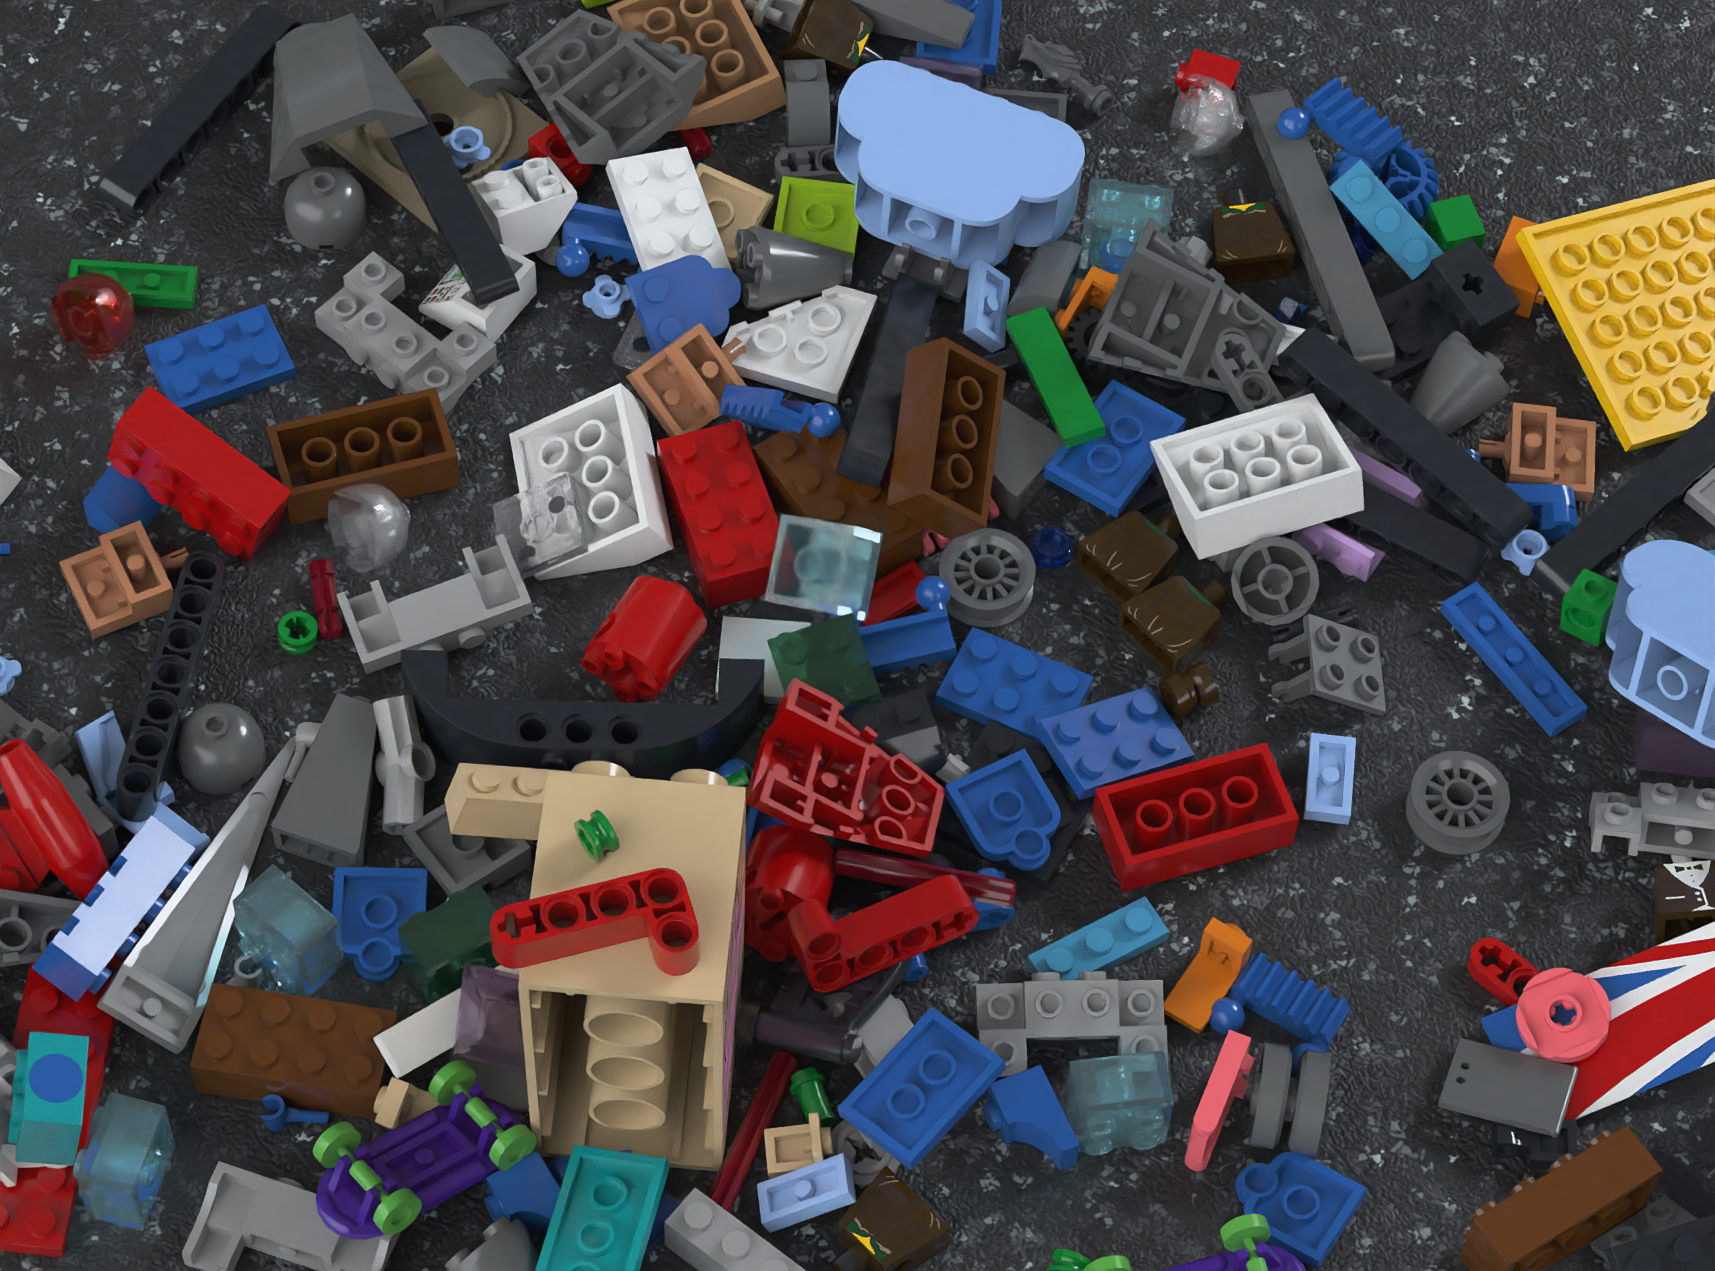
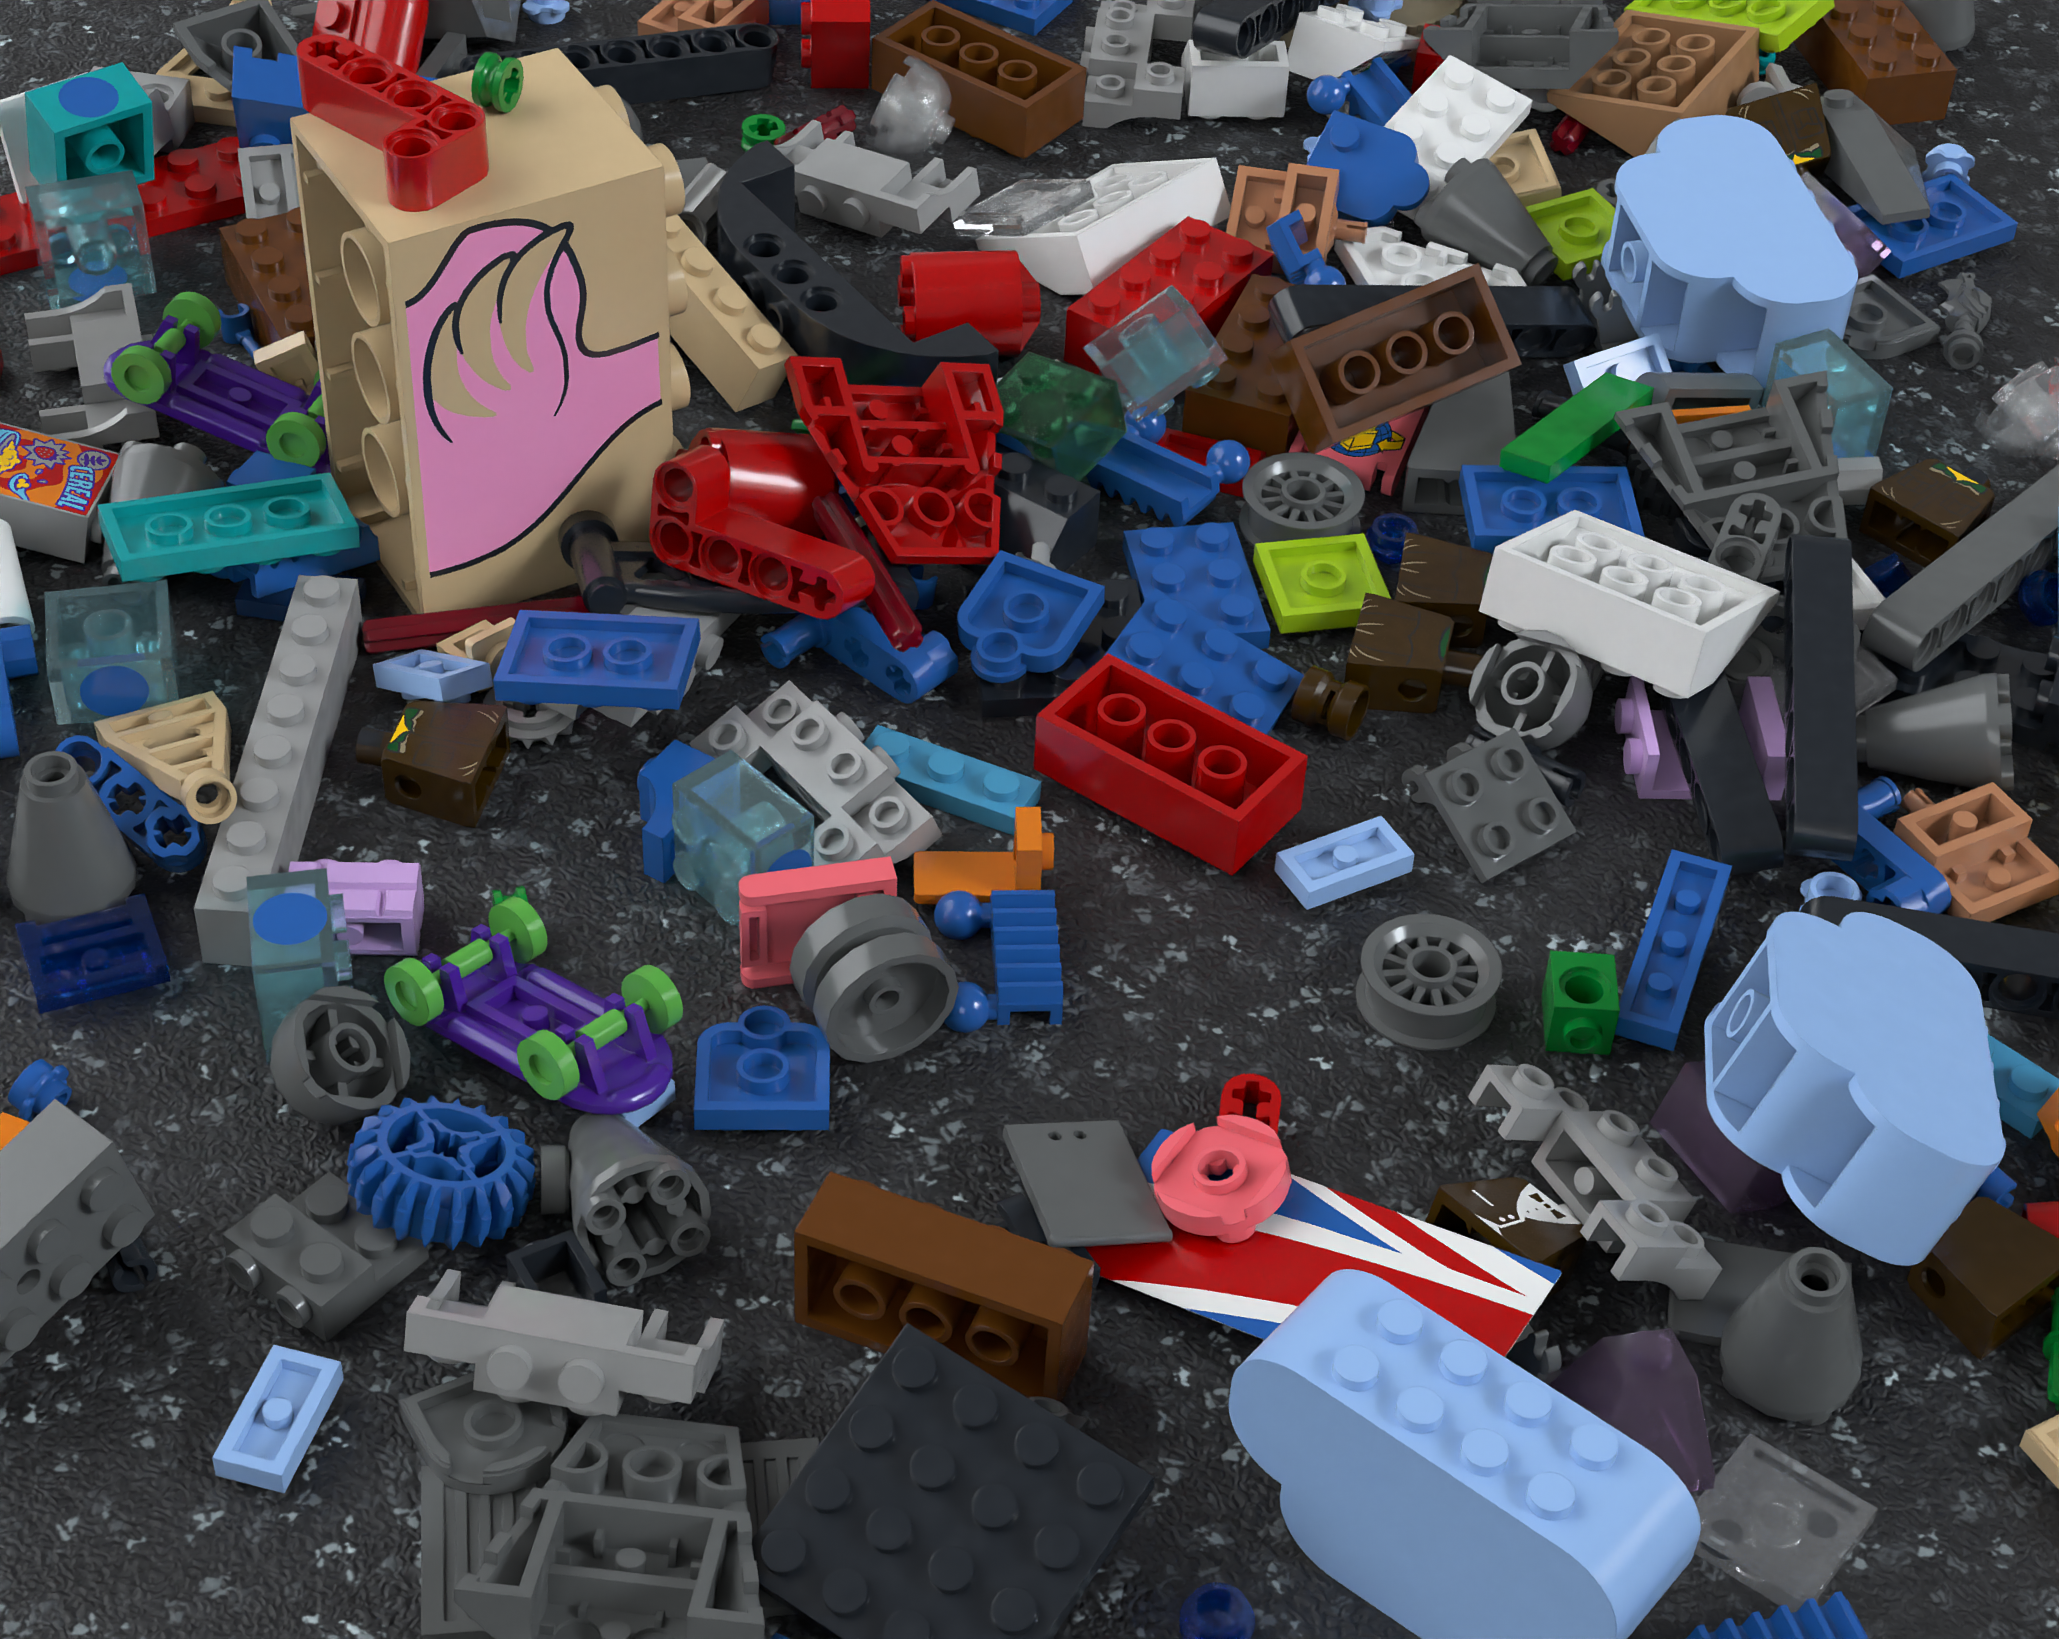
camera: 55 degrees right, 15 degrees down
none -> lime plate [1253,533,1391,634]
none -> green brick [1541,950,1620,1055]

